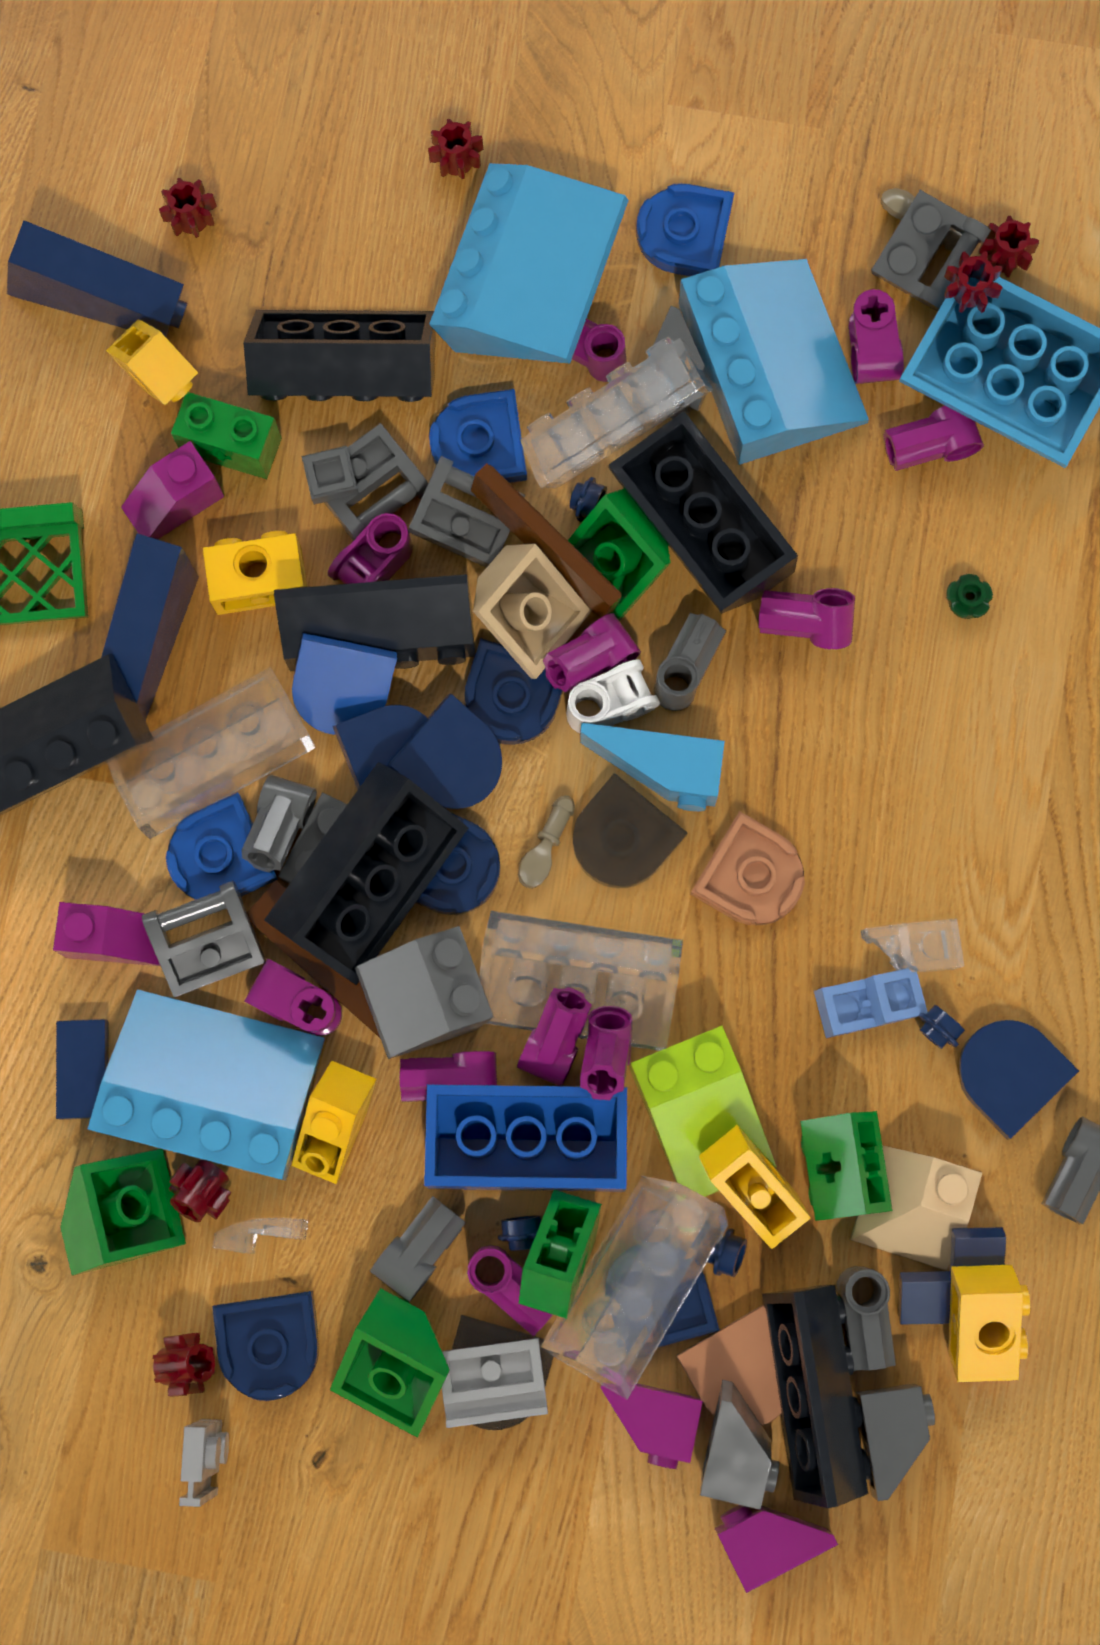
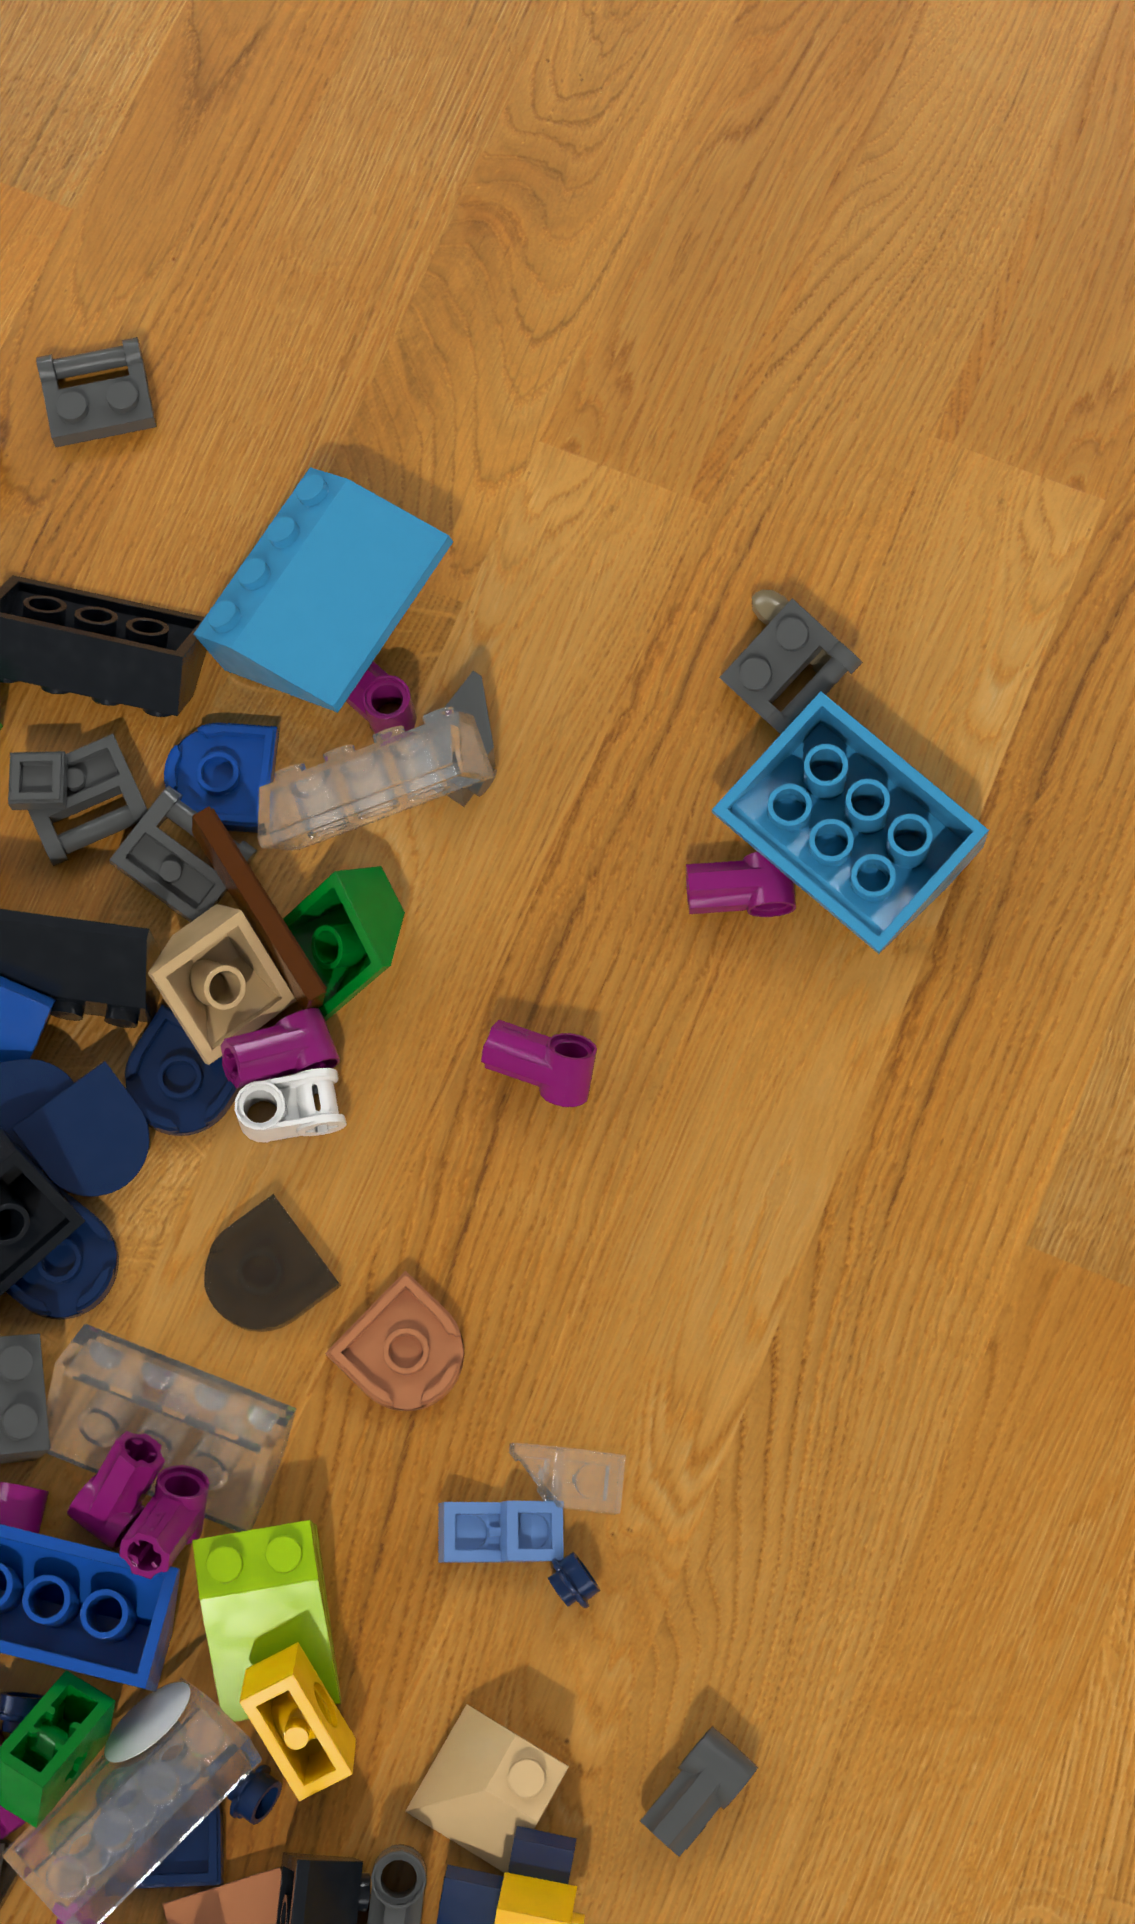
camera: 10 degrees right, 5 degrees down
magenta piece [327,513,413,584] -> none
dark red gear [428,119,484,179] -> none
dark tan piece [517,796,575,889] -> none
dark blue plate [569,477,607,522] -> none
dark azure slope [580,723,725,812] -> none
black slope [608,411,798,614] -> none
blue tile [636,184,734,276] -> none
dark grey piece [654,613,726,711] -> none
dark azure slope [678,259,869,465] -> none
green brick [800,1111,893,1221] -> none
magenta piece [848,289,904,384] -> none
dark red gear [944,251,1003,313] -> none
dark green plate [946,574,993,619] -> none
dark blue tile [959,1020,1079,1140] -> none
dark red gear [978,216,1039,278] -> none
none -> dark grey plate [36,337,157,448]
none -> white sticker [104,1682,191,1763]

